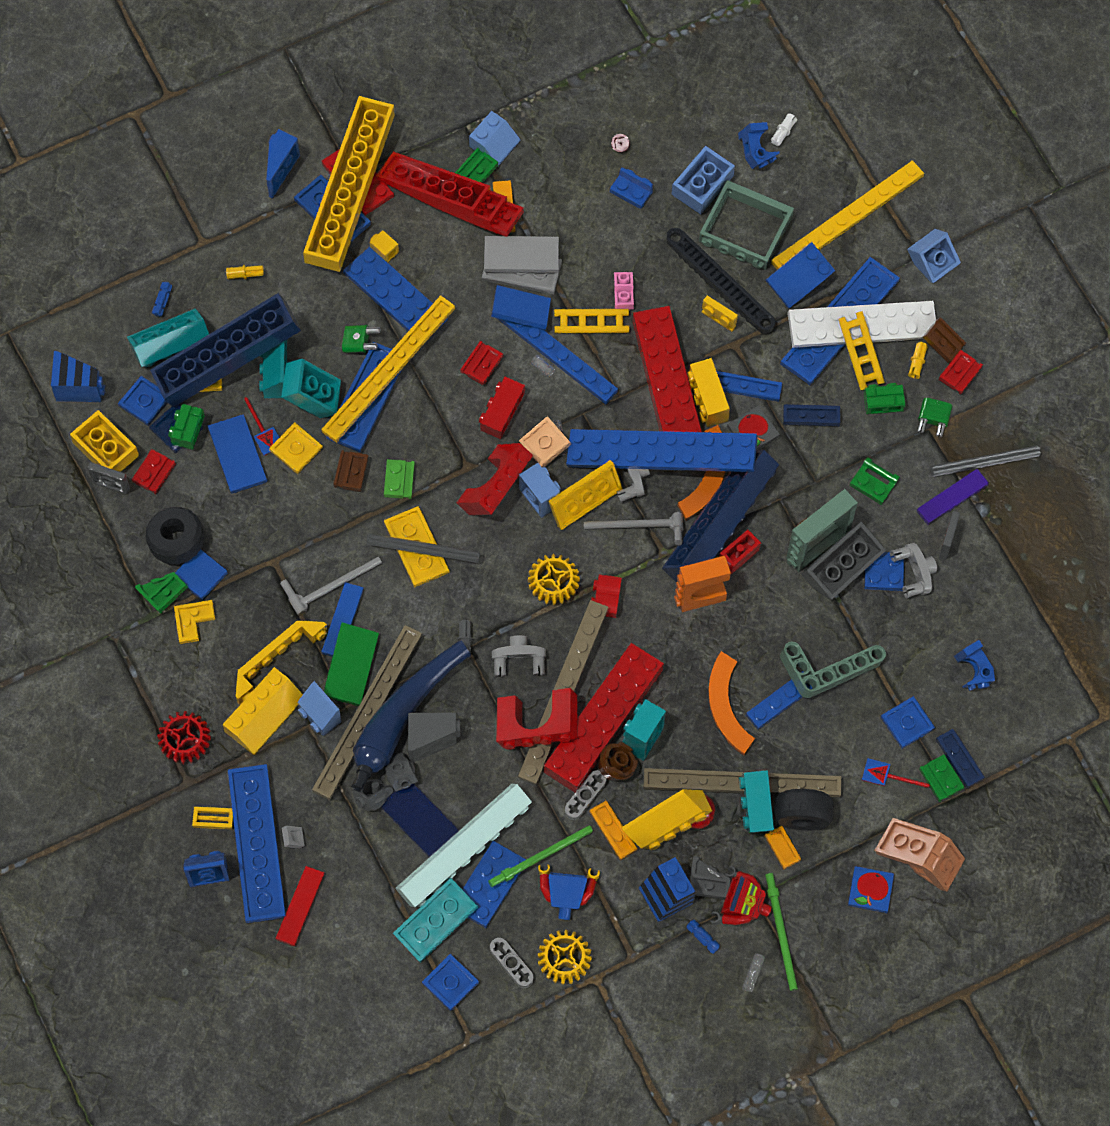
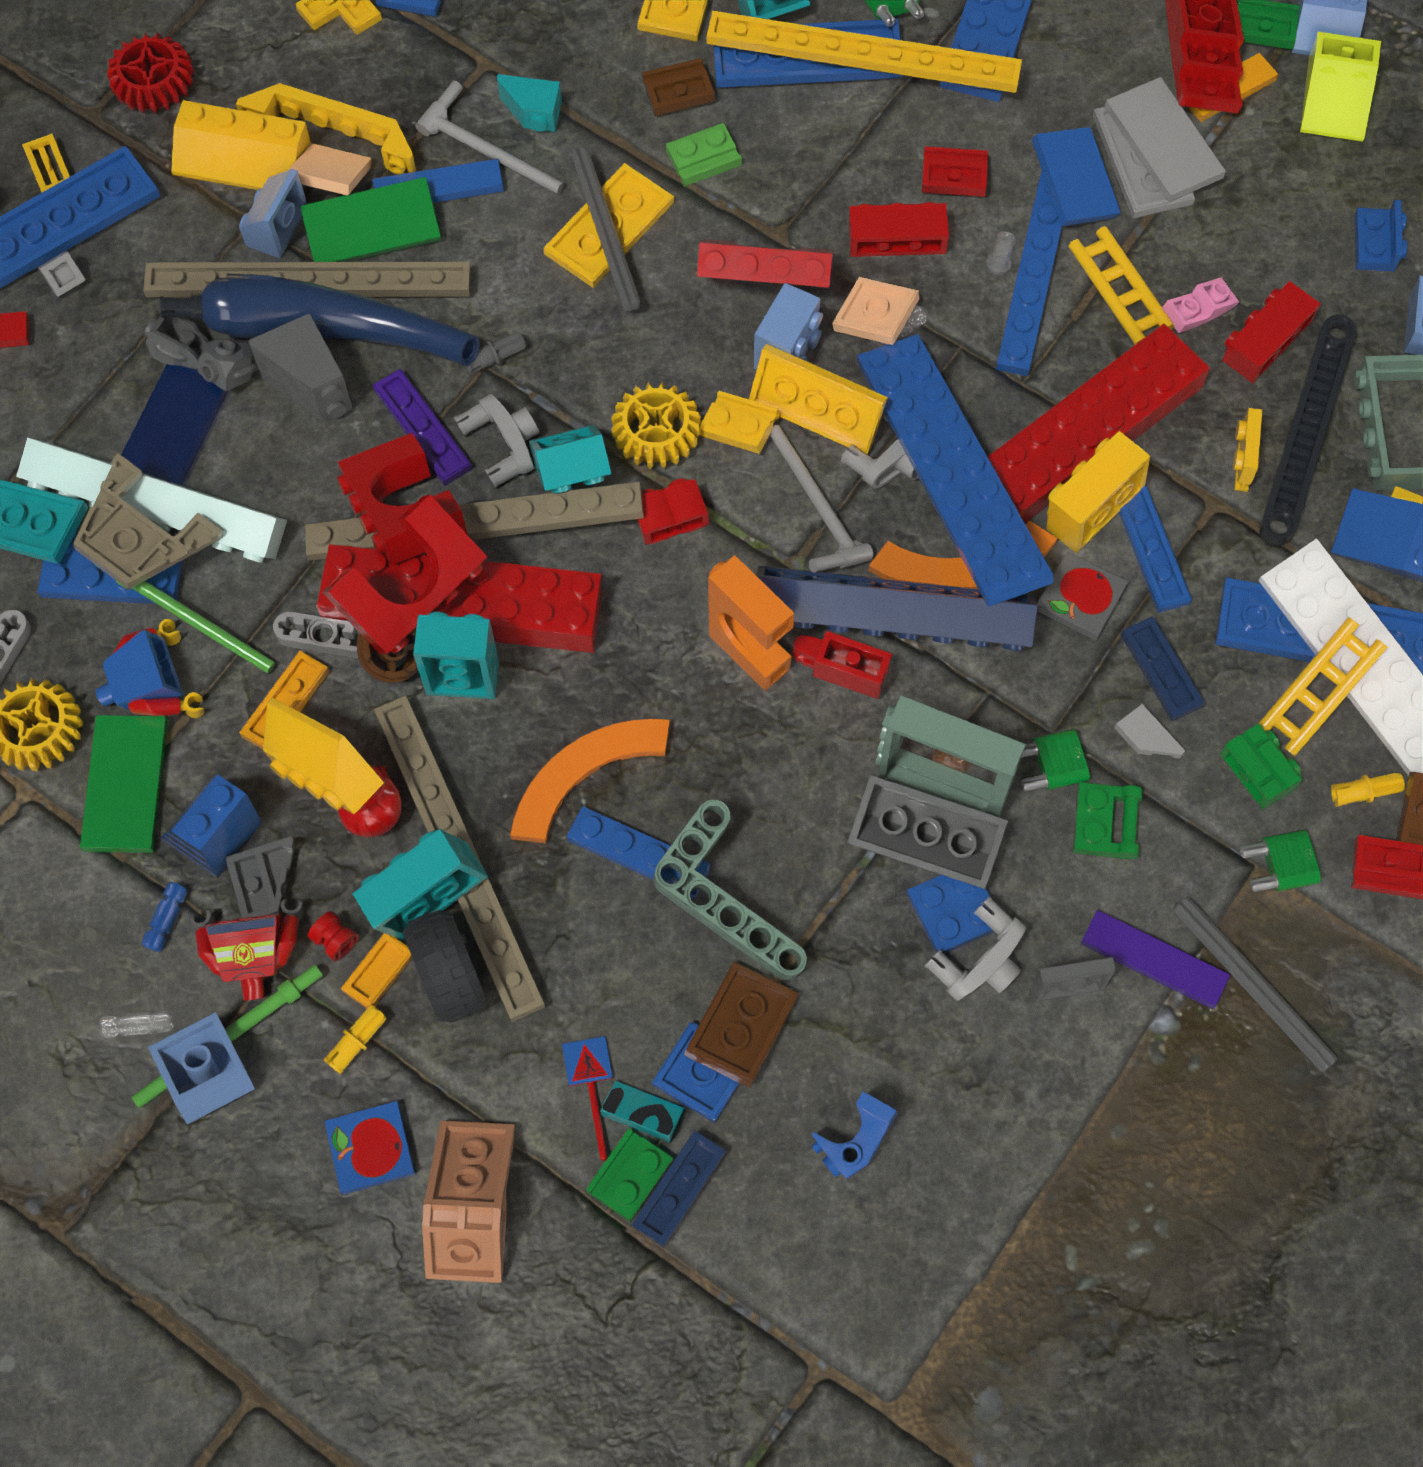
camera: 65 degrees right, 0 degrees up
none -> dark tan wing [73,453,223,590]
none -> green tile [80,715,168,853]
none -> medium blue slope [148,1012,255,1125]
none -> light nougat tile [288,144,372,195]
none -> red wheel [308,911,359,962]
none -> red arch [322,495,487,654]
none -> yellow axle [322,1006,386,1075]
none -> dark purple tile [372,369,472,487]
none -> teal slope [497,74,562,132]
none -> teal brick [529,424,611,493]
none -> teal slope [600,1081,684,1143]
none -> reddish brown tile [684,961,799,1088]
none -> yellow plate [700,391,780,454]
none -> green piece [1021,729,1090,791]
none -> light grey tile [1114,704,1186,759]
none -> red brick [1222,281,1321,383]
none -> neon yellow slope [1300,31,1381,142]

